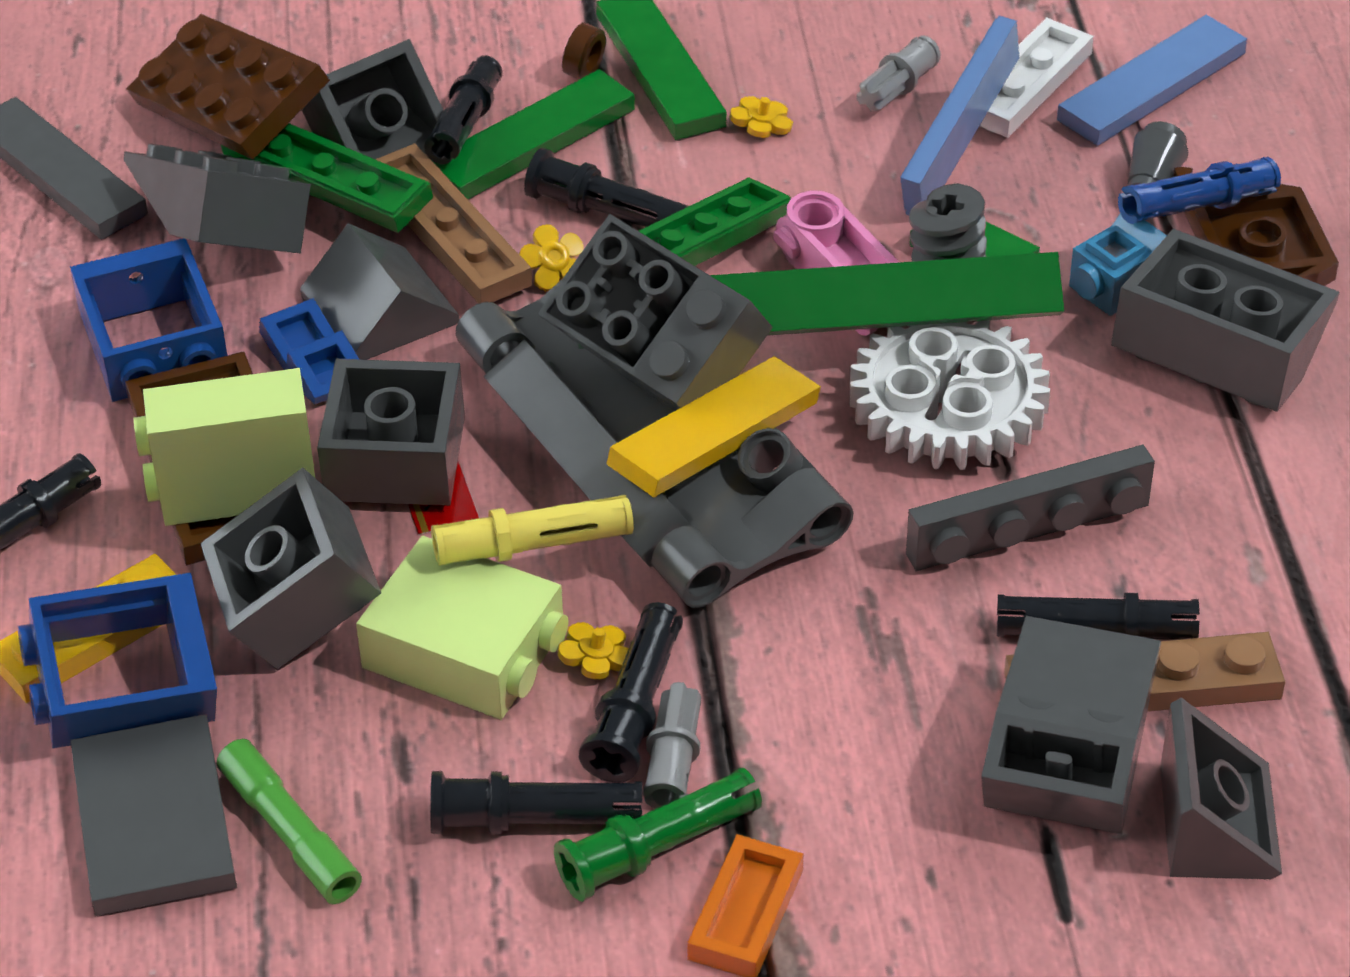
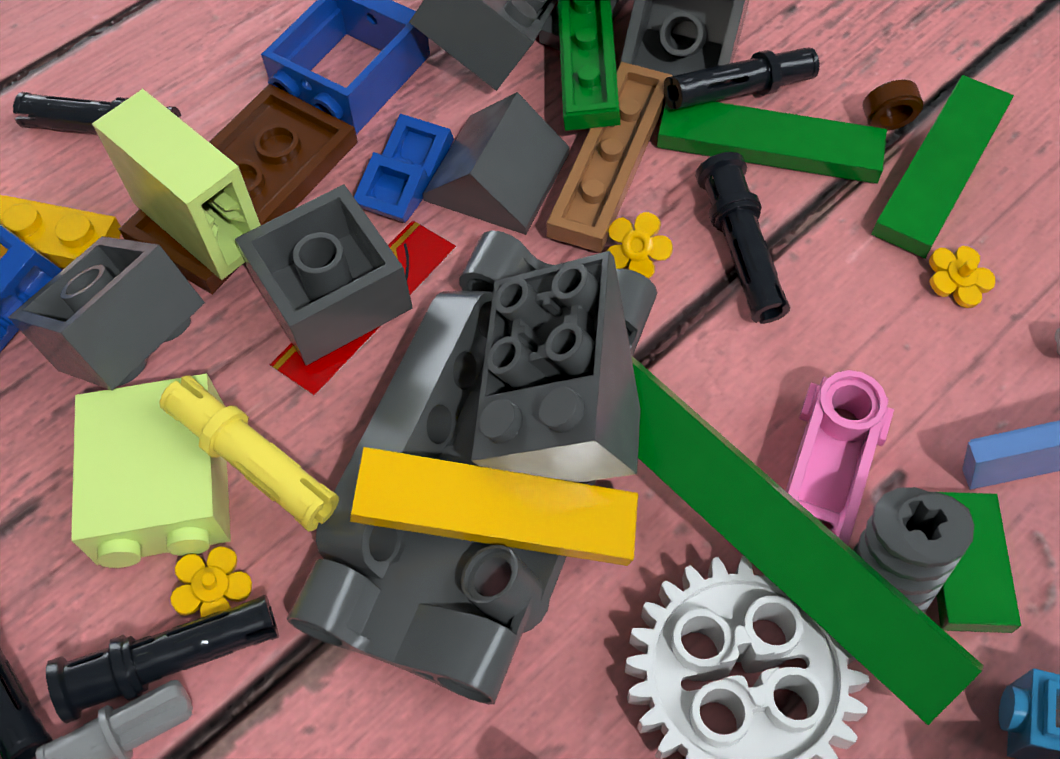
camera: 55 degrees right, 15 degrees up
green tile [639,177,791,266] -> none

